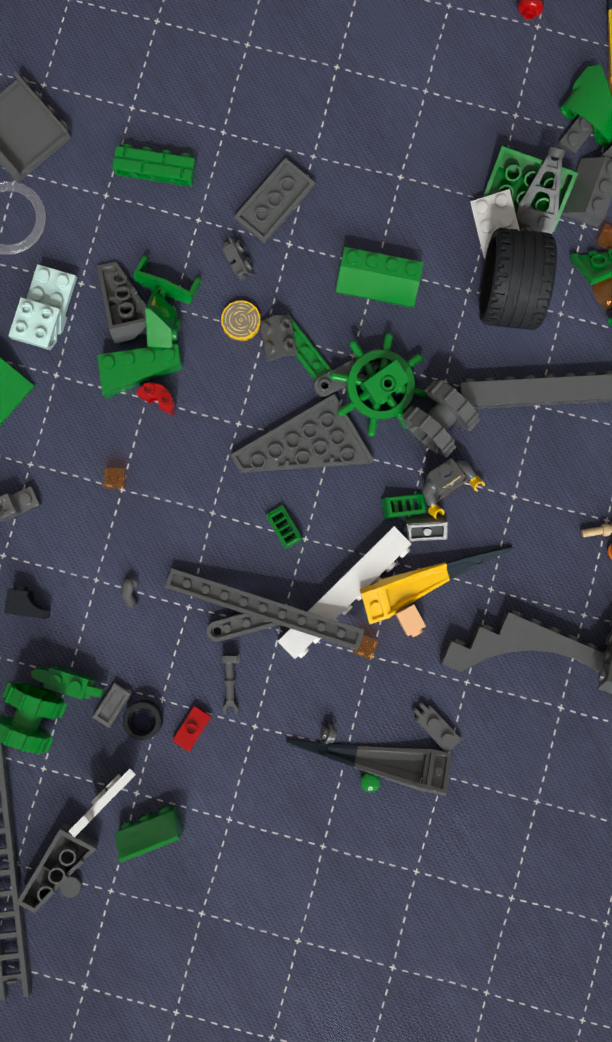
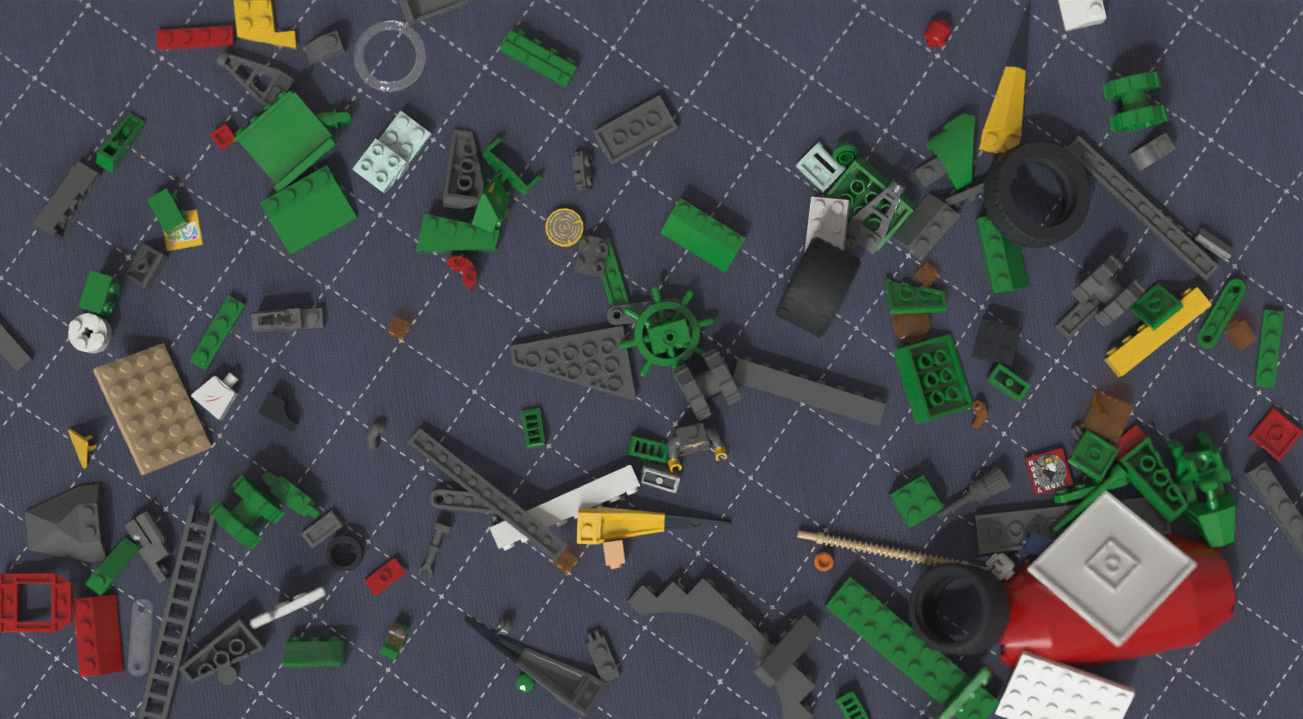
camera: 20 degrees right, 0 degrees up
none -> leg [380,620,410,660]
none -> light aqua plate [795,142,846,192]
none -> green cone [833,141,859,165]

